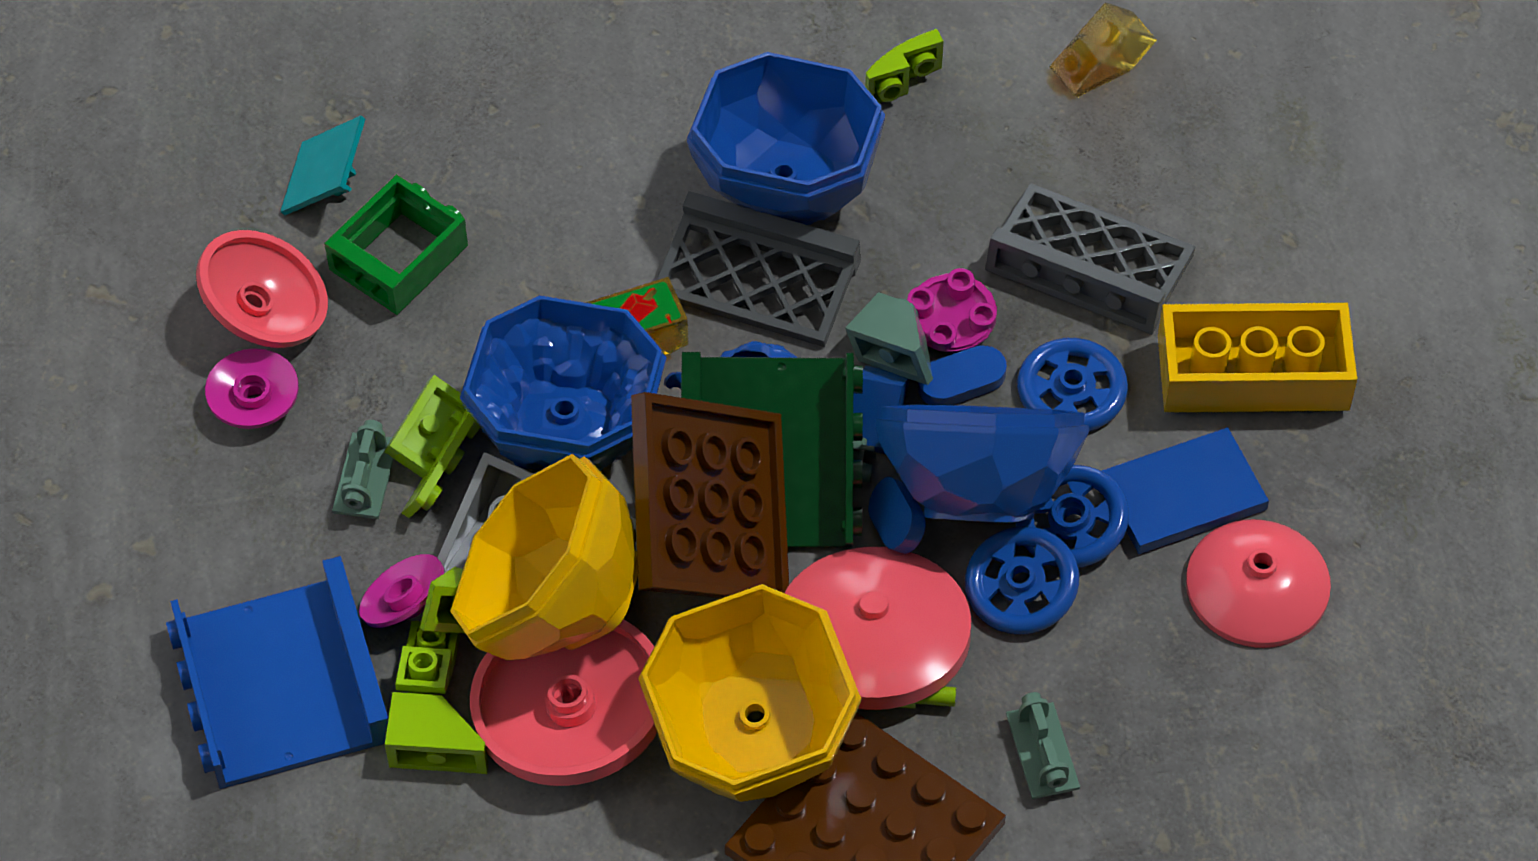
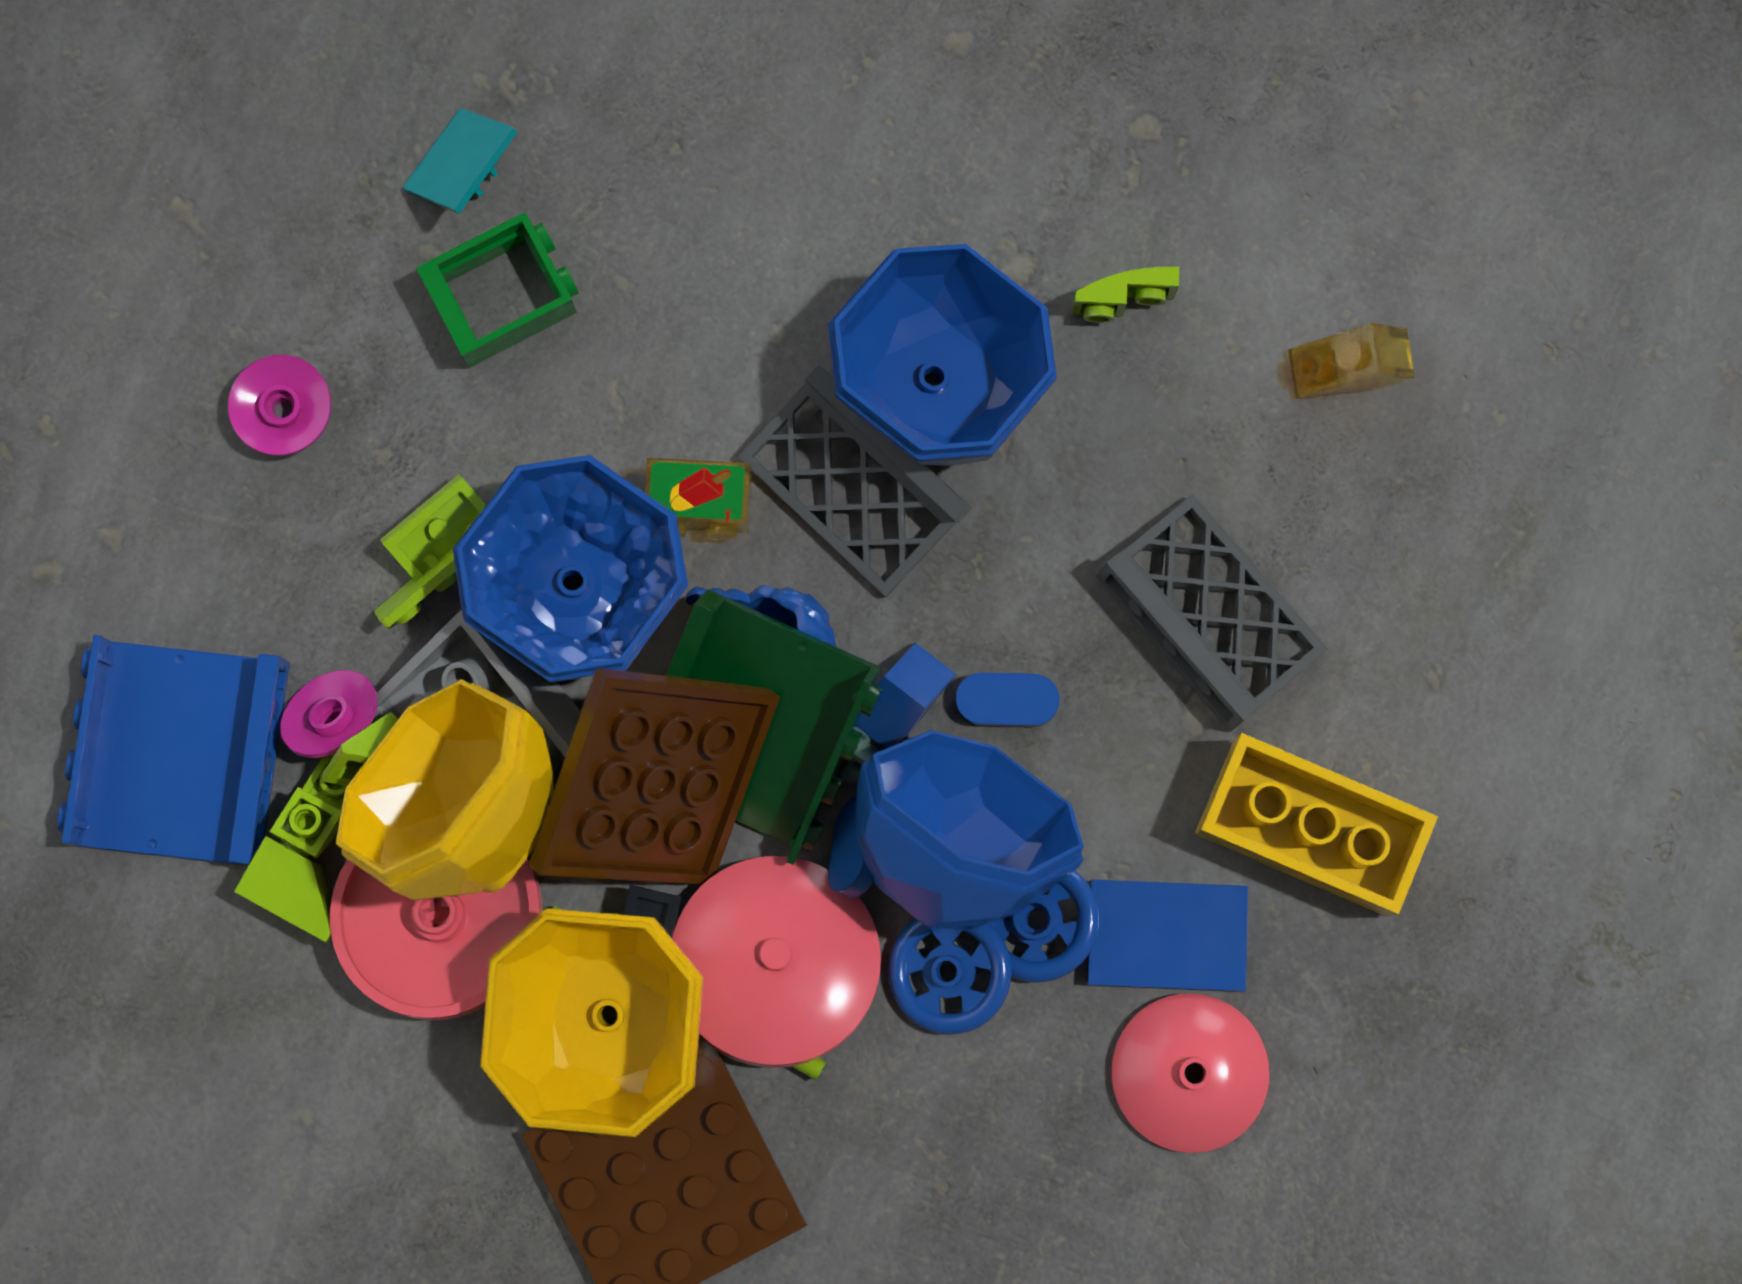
camera: 25 degrees right, 25 degrees up
coral dish [196,230,328,348] -> none
sand green hinge [332,420,394,519] -> none
sand green slope [845,292,933,385] -> none
dark pink dish [907,268,997,353] -> none
sand green hinge [1006,692,1080,799] -> none
blue plate [1017,338,1128,431] -> none

